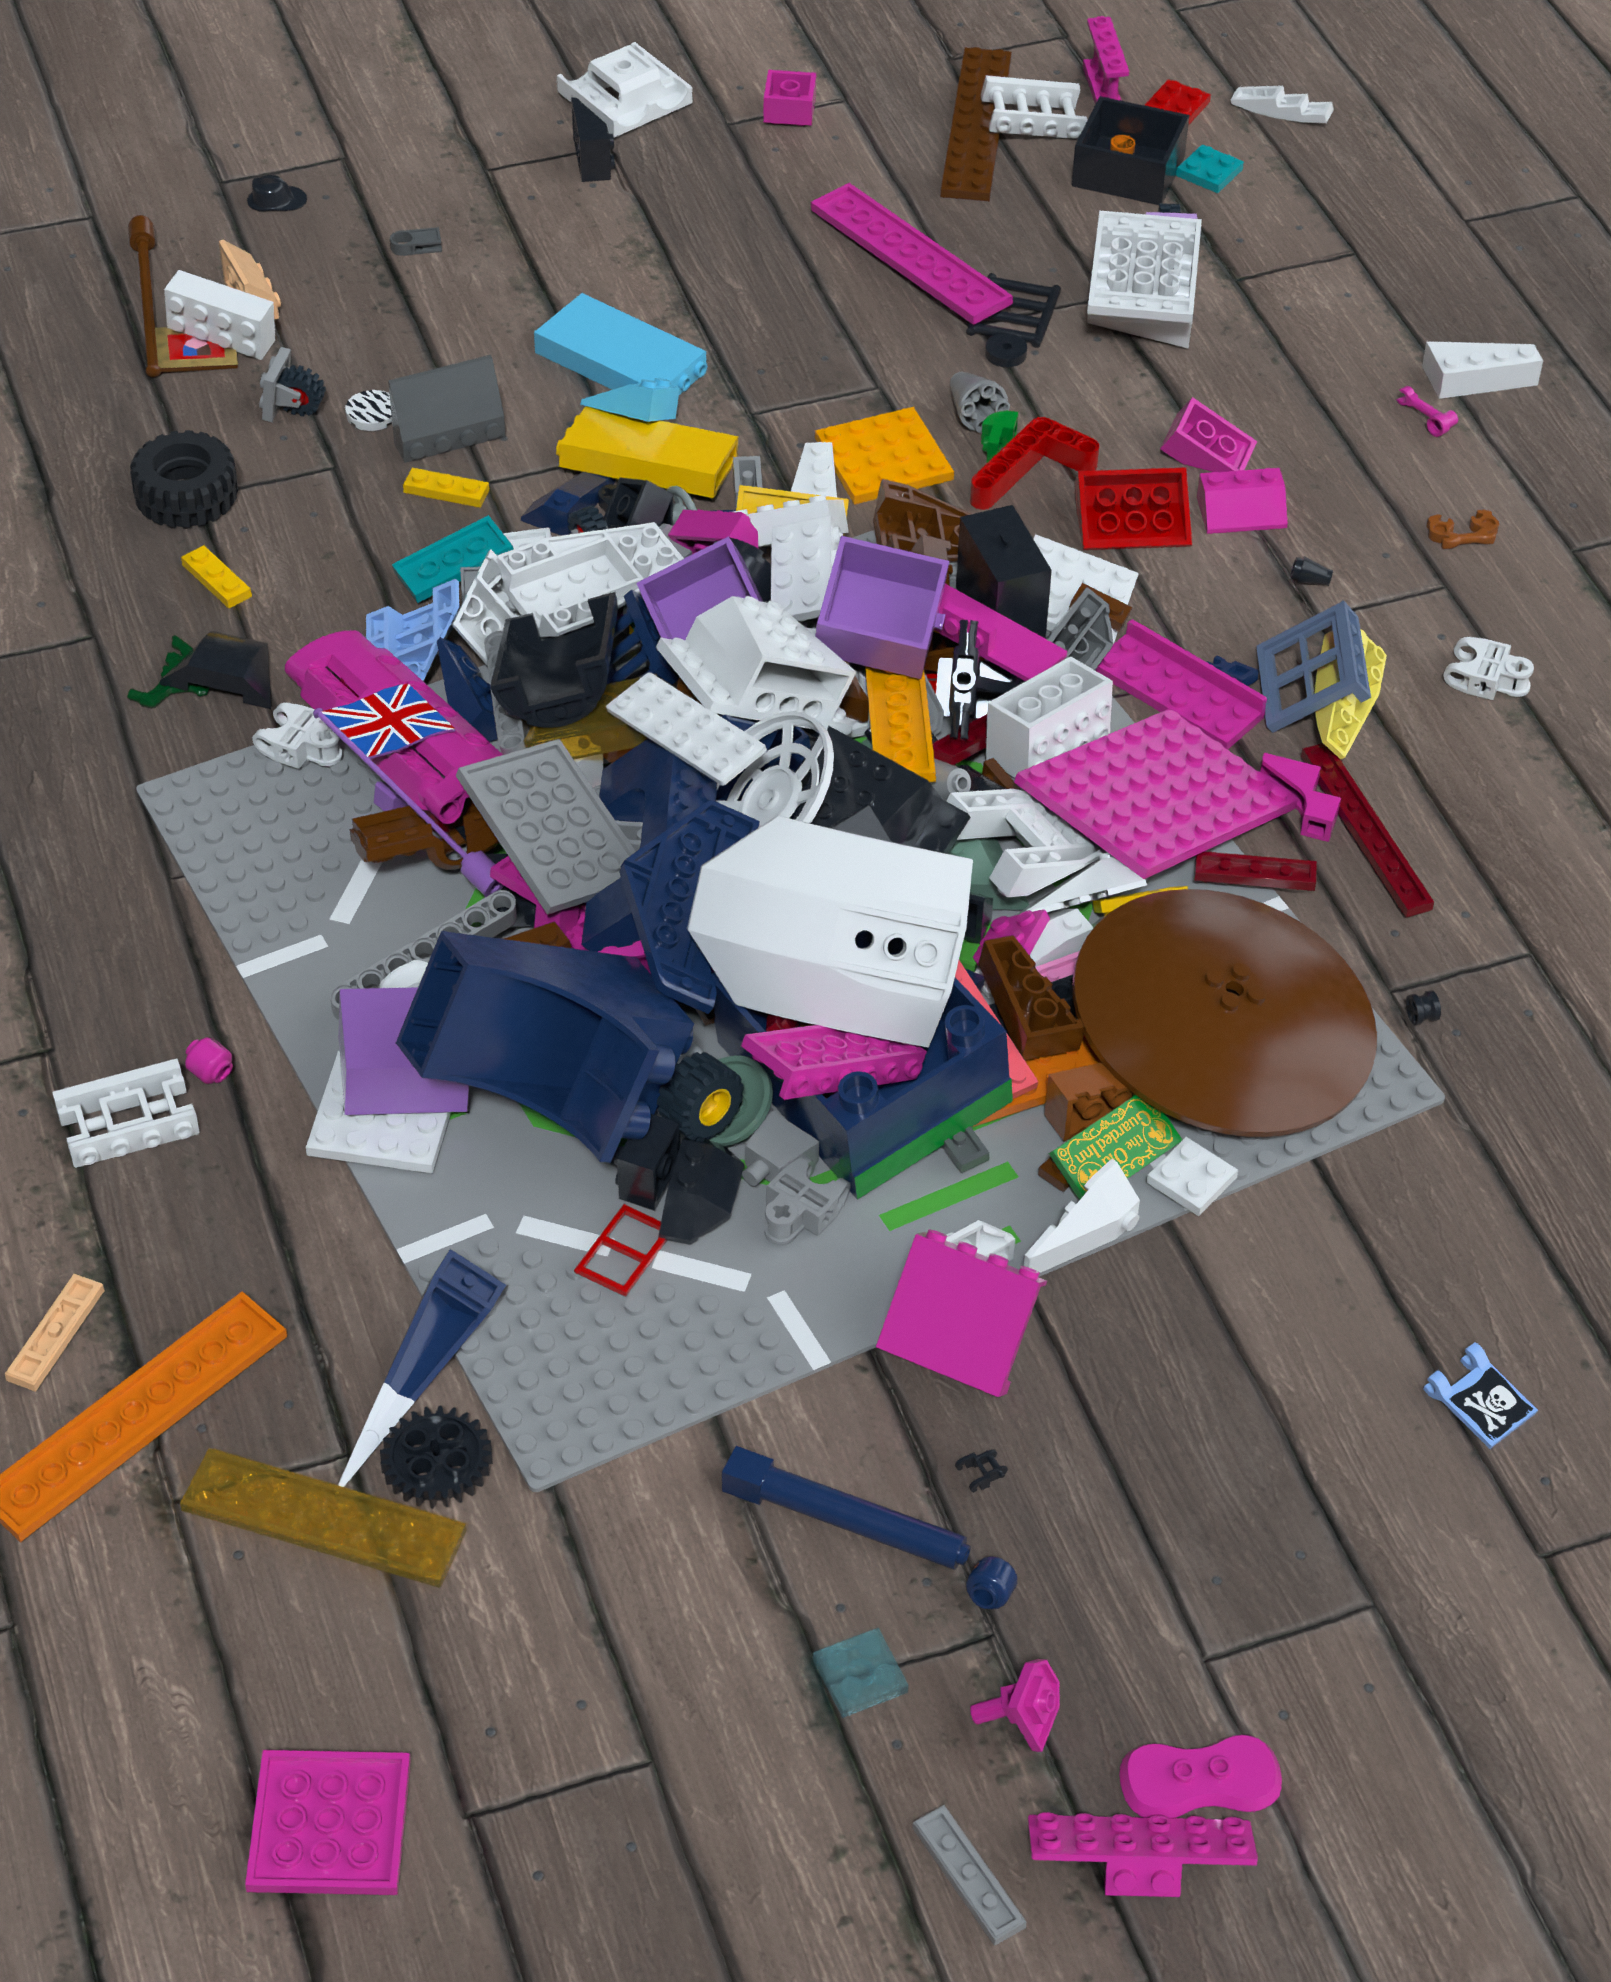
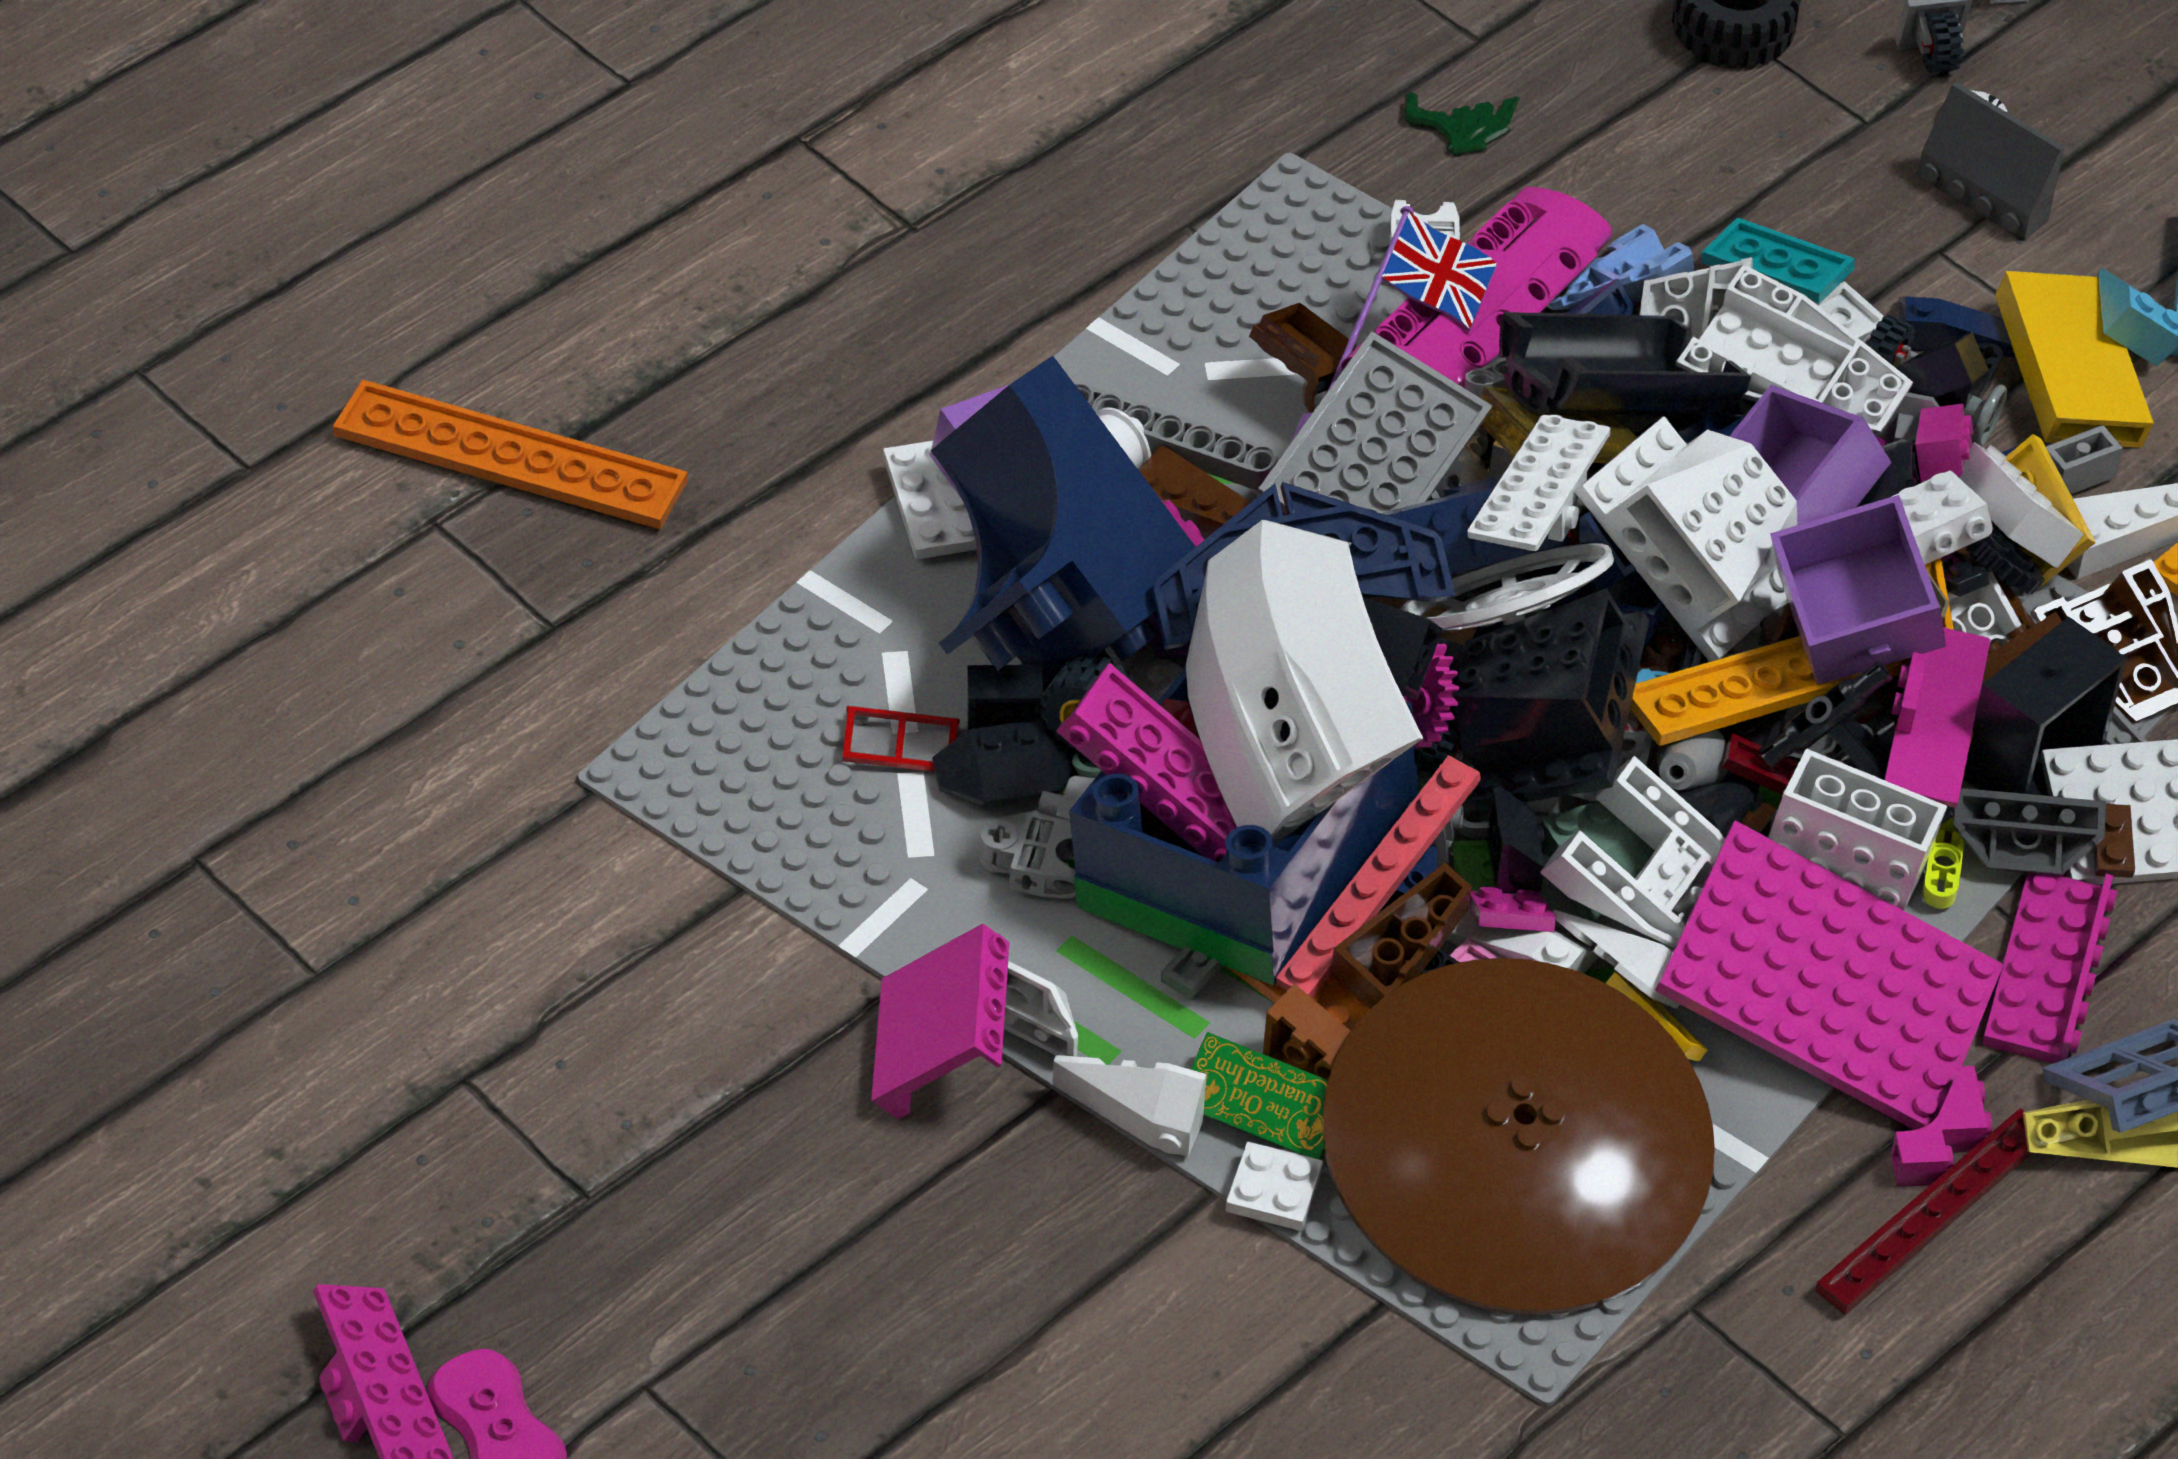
camera: 65 degrees right, 0 degrees up
light nougat plate [5,1274,104,1392] -> none
white fence [52,1058,199,1168] -> none
black wedge [160,631,271,709] -> none
clear yellow plate [180,1448,467,1588] -> none
yellow plate [181,545,252,609] -> none
dark pink head [185,1037,233,1084] -> none
dark pink plate [245,1750,411,1895] -> none
dark blue plate [337,1249,506,1491] -> none
black gear [380,1406,493,1509] -> none
yellow plate [403,468,489,508] -> none
dark blue brick [722,1446,971,1570] -> none
clear light blue plate [813,1628,909,1718] -> none
light grey tile [913,1805,1027,1946] -> none
black piece [955,1449,1008,1493] -> none
dark blue head [966,1556,1018,1610] -> none
dark pink piece [970,1659,1060,1752] -> none
dark red plate [1194,851,1317,891] -> none
dark blue plate [1207,656,1259,686] -> none
black wheel [1406,990,1441,1025] -> none

